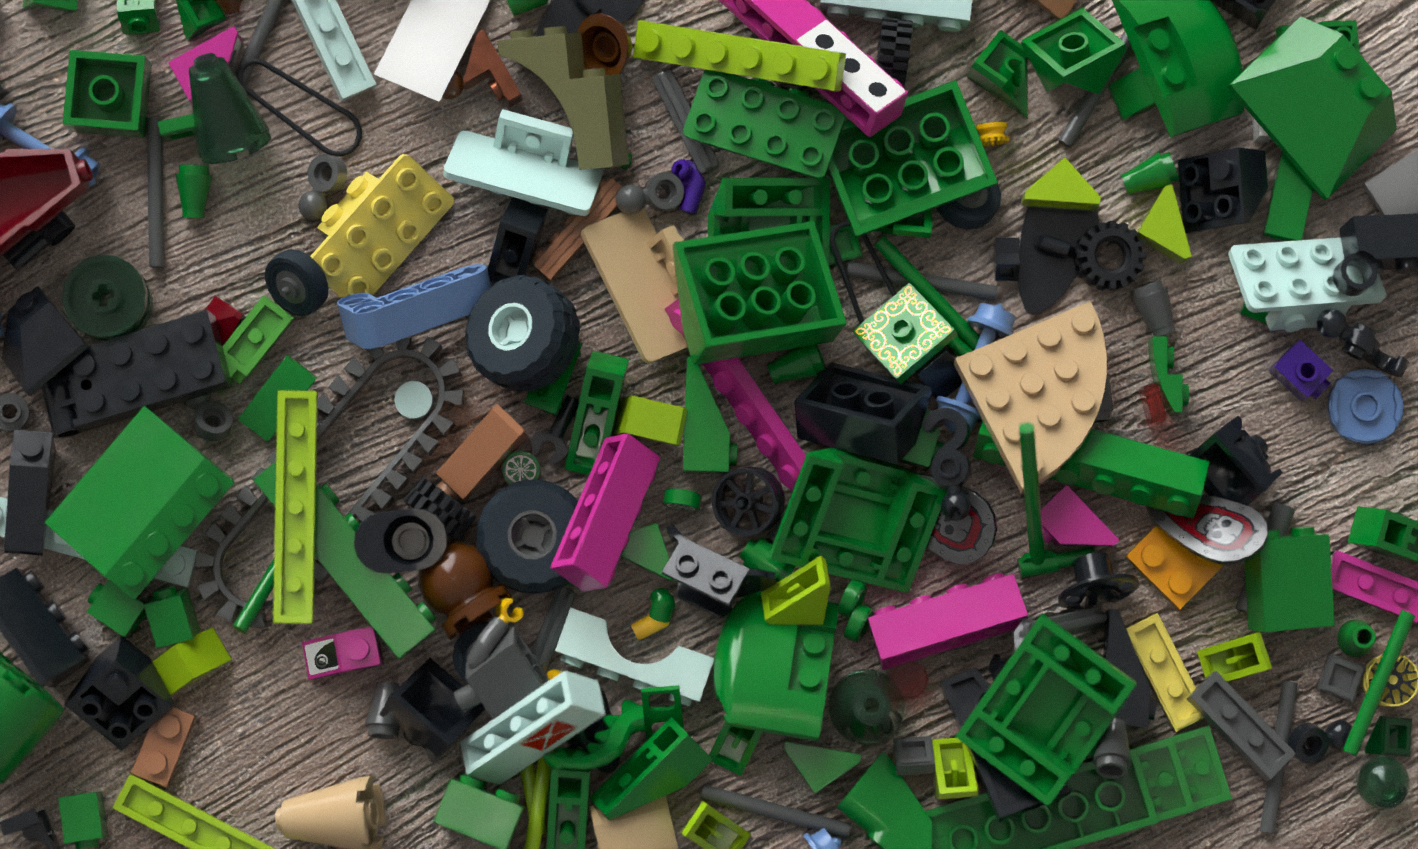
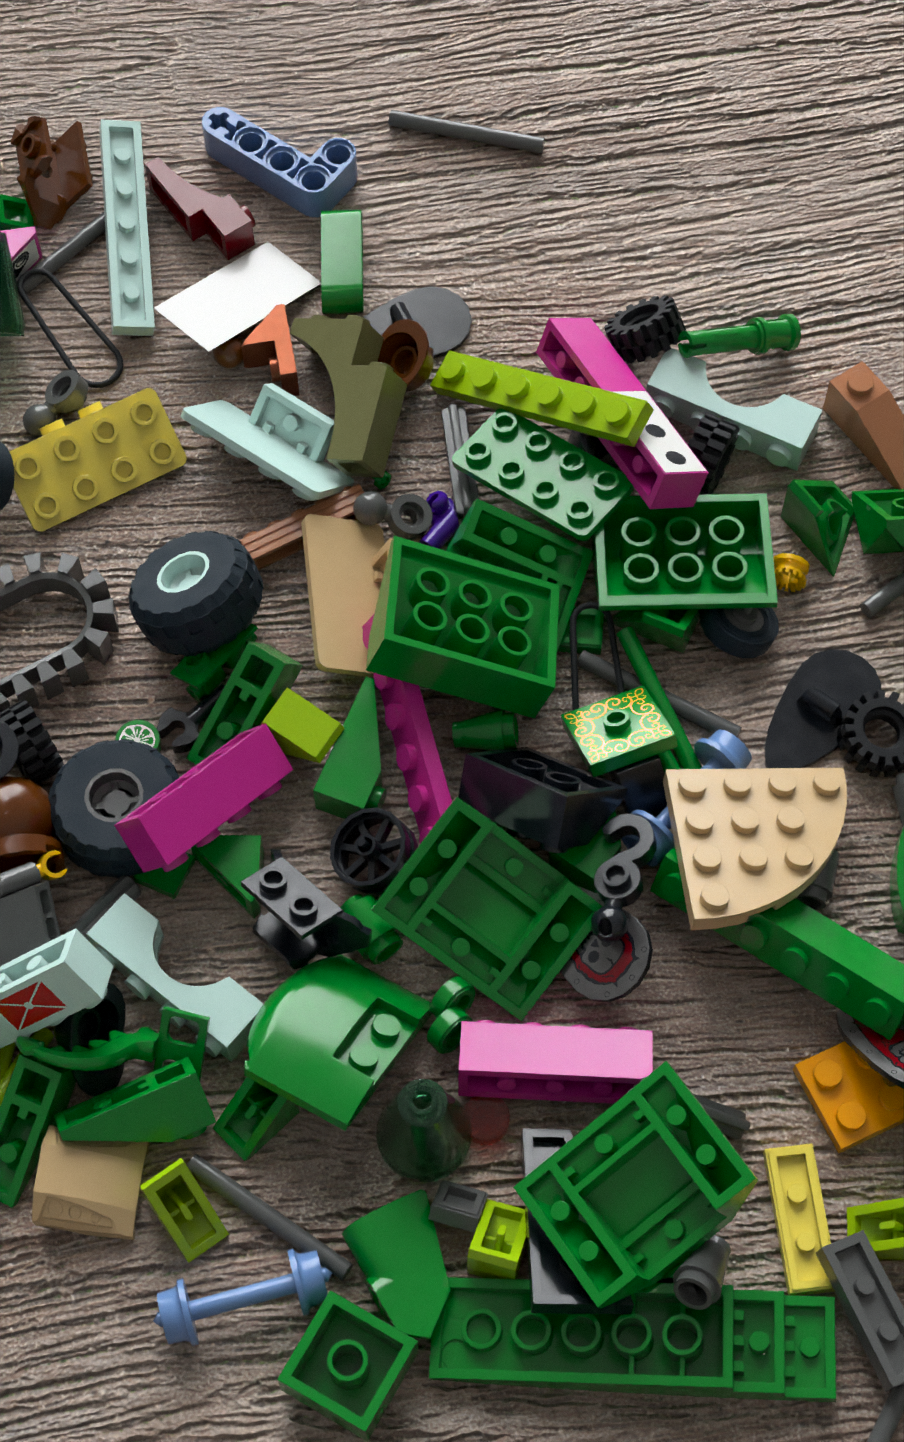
camera: 25 degrees right, 20 degrees down
medium blue beam [337,264,492,349] -> none
light aqua tile [395,381,433,420] -> none
nougat slope [436,404,528,502] -> none
black slope [488,197,548,283] -> none
arm [630,588,675,641] -> none
green tile [662,488,702,512] -> none
lime slope [761,556,830,625] -> none
green slope [783,741,861,793] -> none
black piece [994,238,1020,281] -> none
green bar [1017,422,1094,579] -> none
lime slope [1021,157,1101,211] -> none
dark pink slope [1041,485,1119,548] -> none
black wheel [1058,552,1140,610] -> none
black slope [1103,609,1156,728] -> none
clear red tile [1139,383,1167,426] -> none

